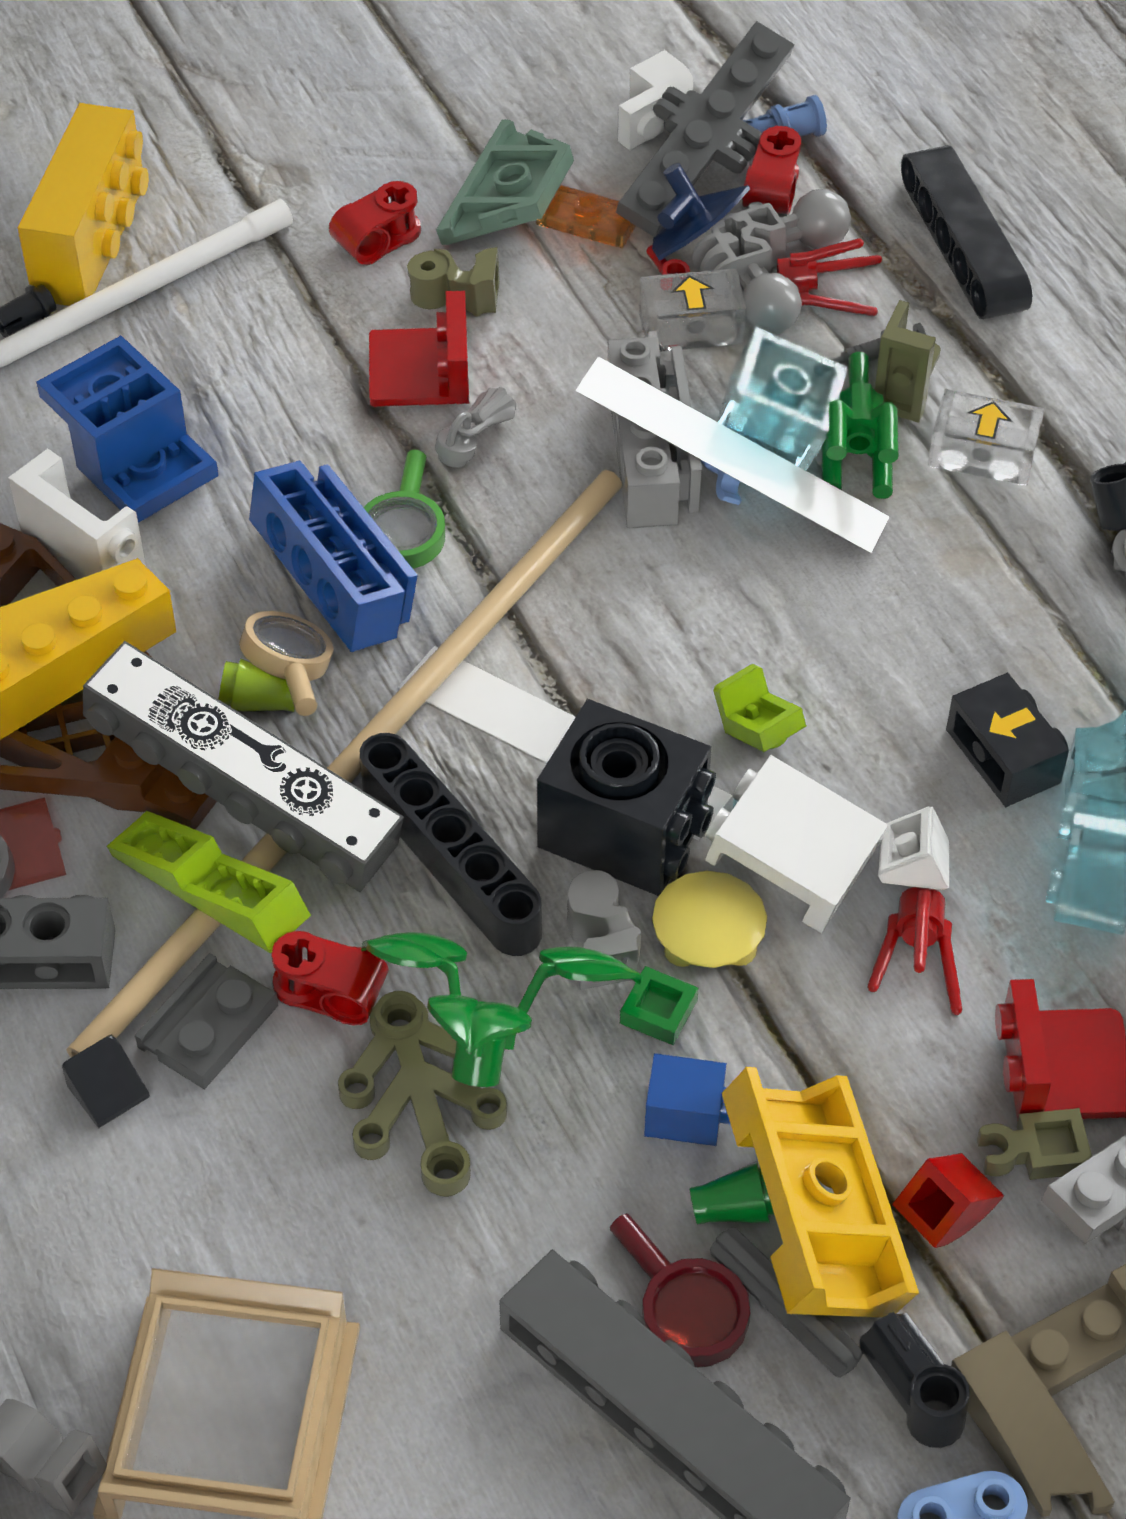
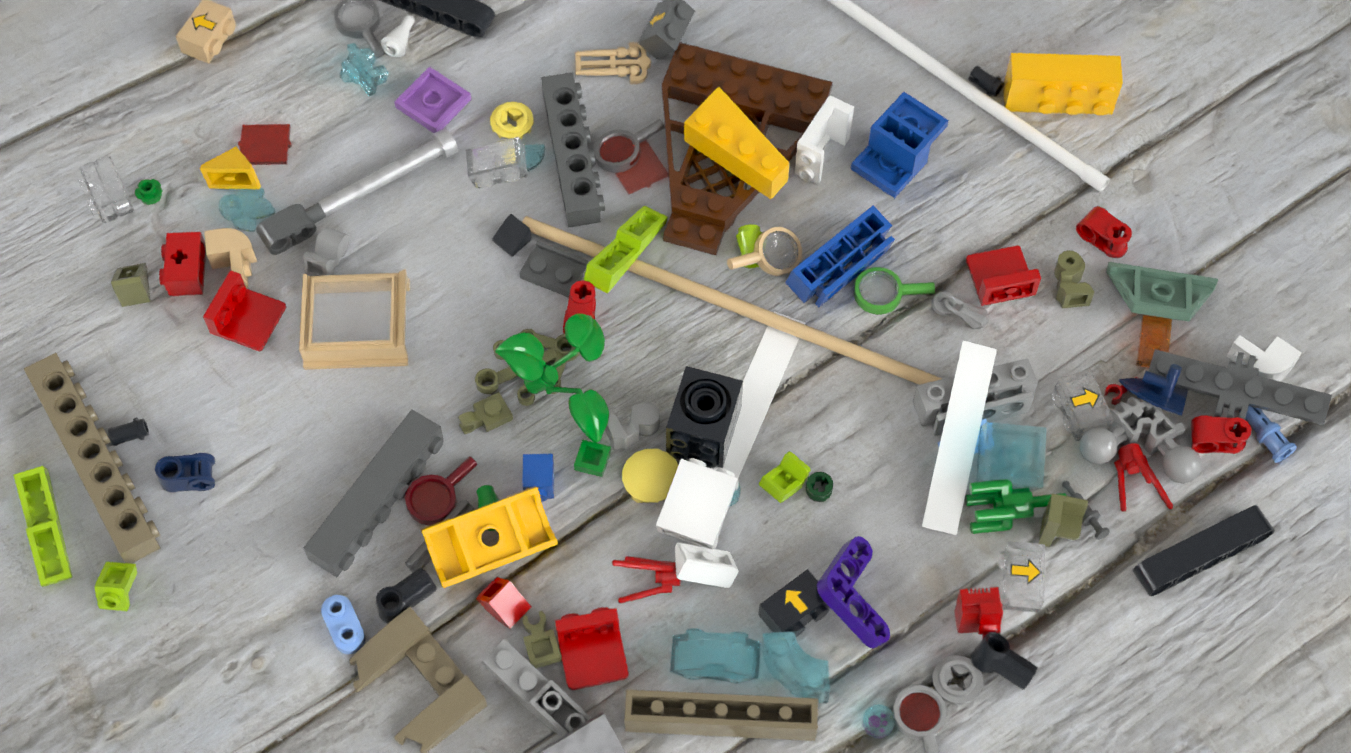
camera: 80 degrees right, 10 degrees up
brick [83,641,404,892] -> none
black beam [360,733,542,956] -> none
none -> olive plate [458,392,513,435]
none -> dark green bush [806,472,834,502]
none -> dark purple beam [817,536,890,648]
none -> red piece [954,587,1004,639]

